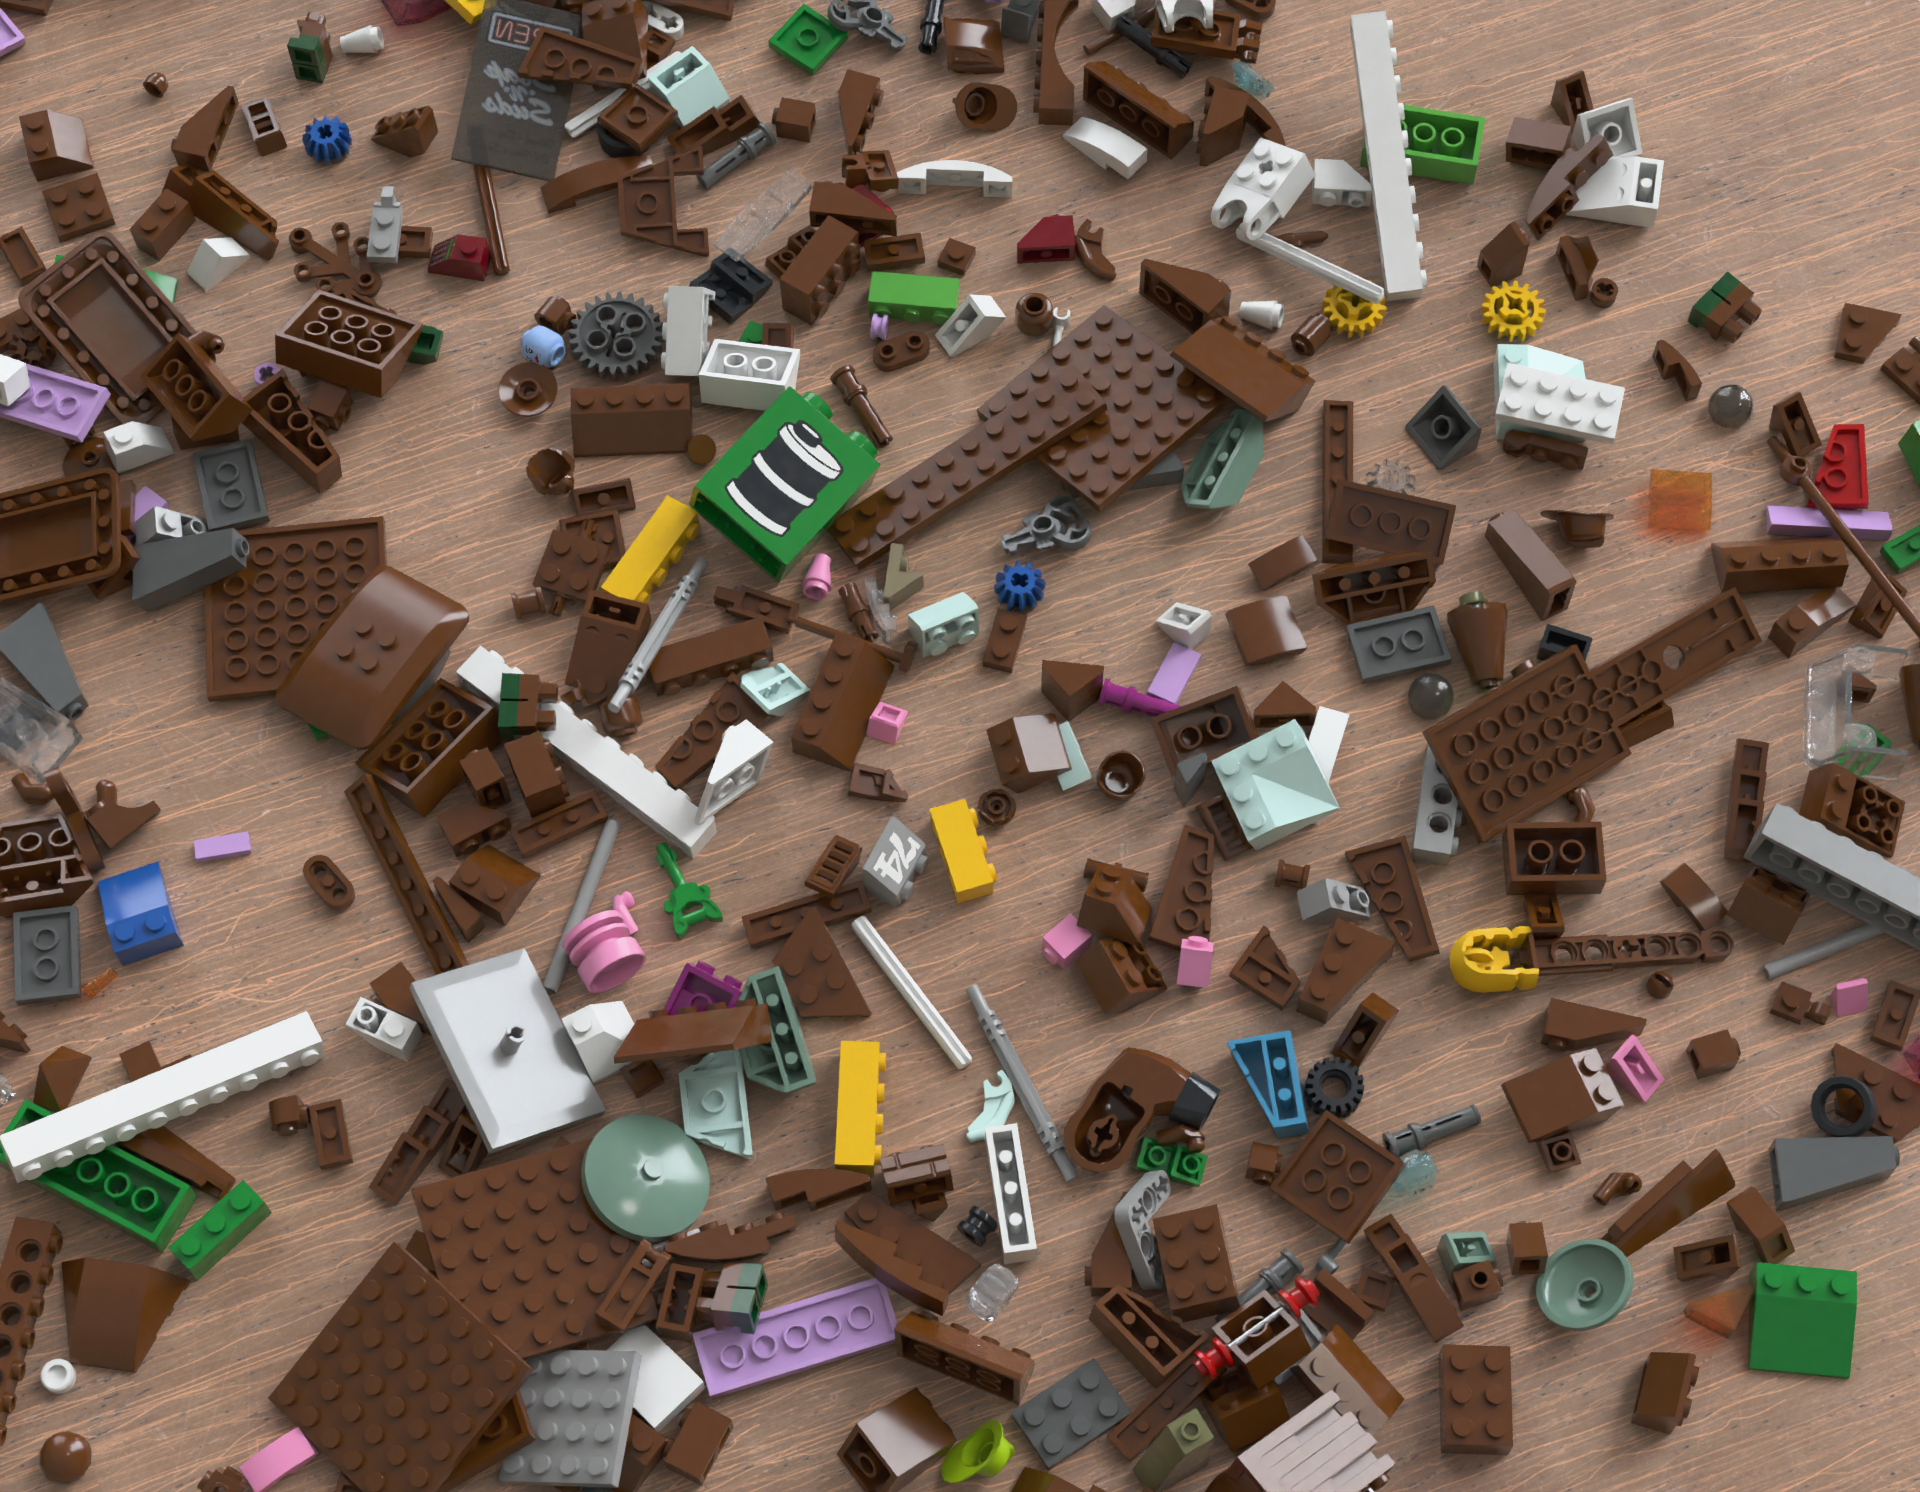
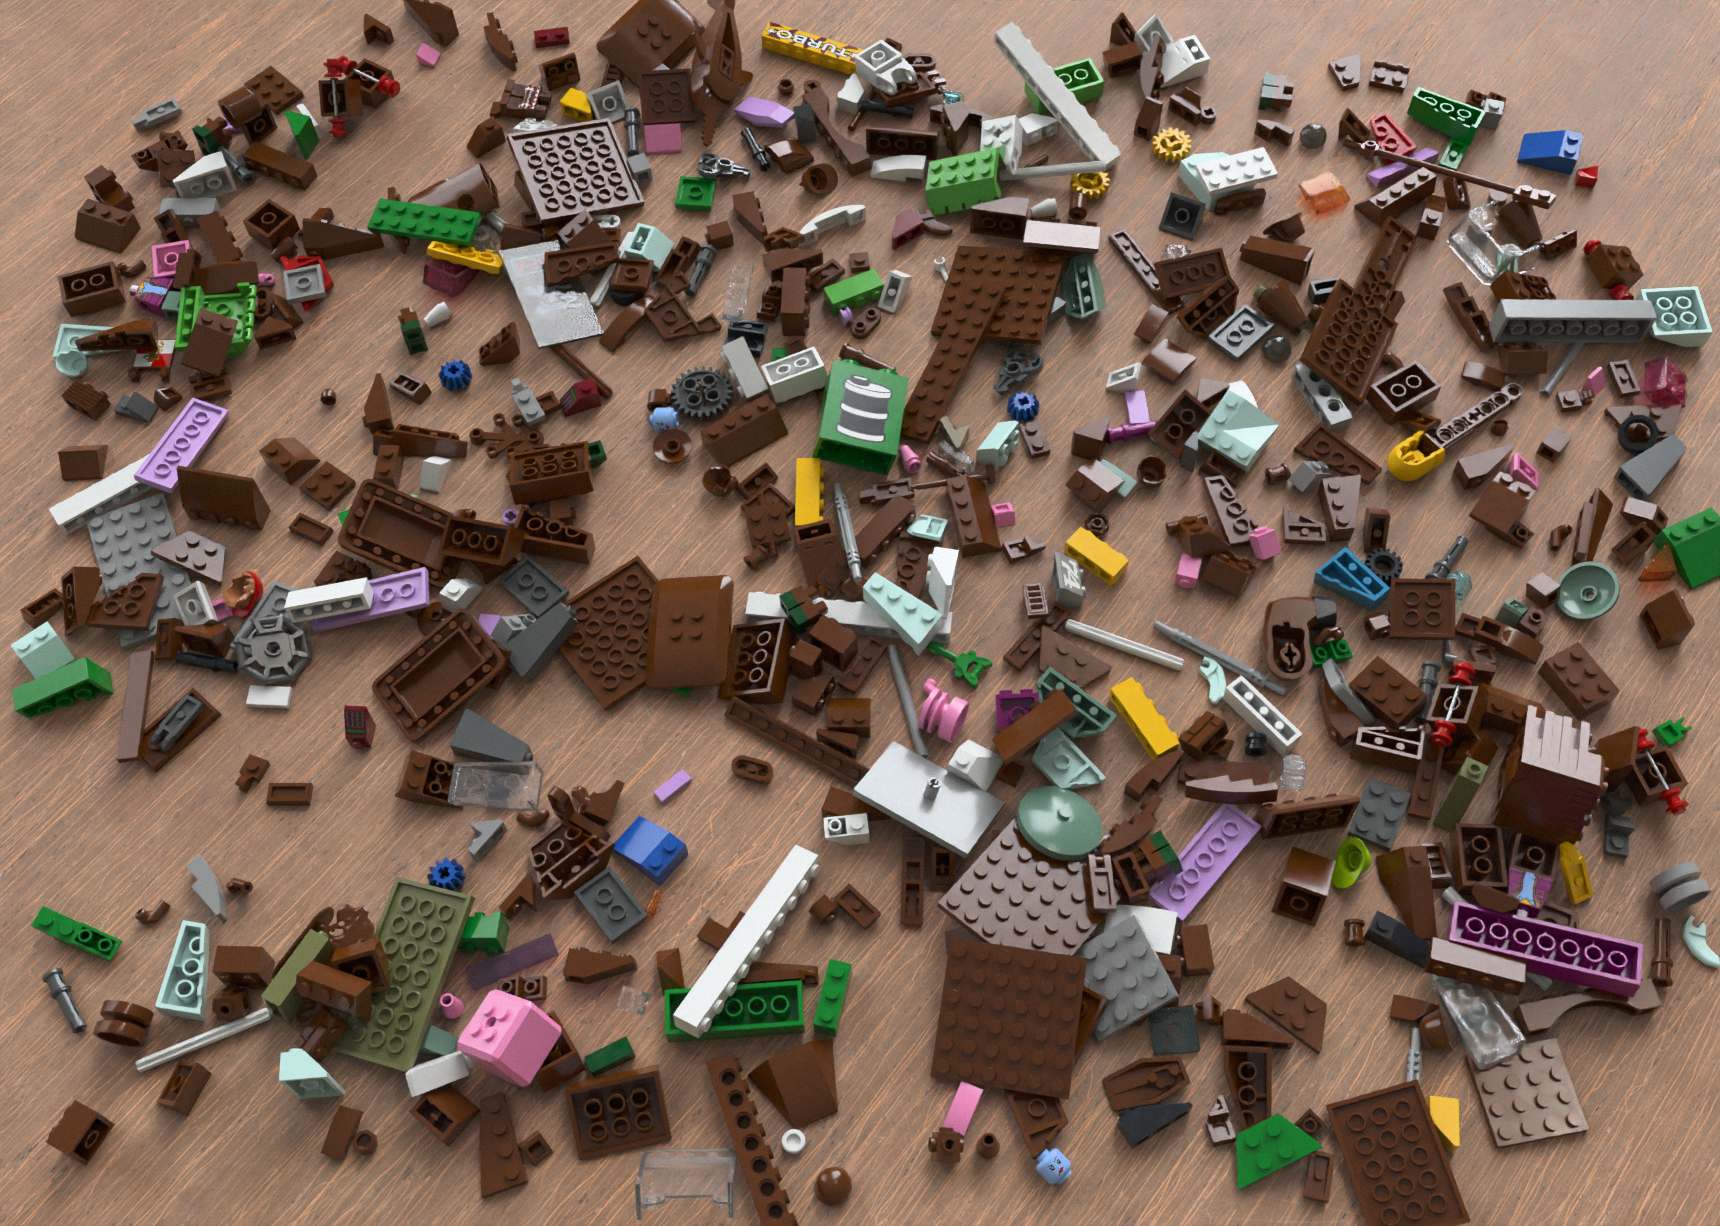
camera: 30 degrees left, 5 degrees down
reddish brown tile [685,434,716,465] -> none
reddish brown head [1015,293,1054,337] -> none
none -> light aqua wedge [863,573,943,656]
none -> bright green slope [926,146,1006,216]

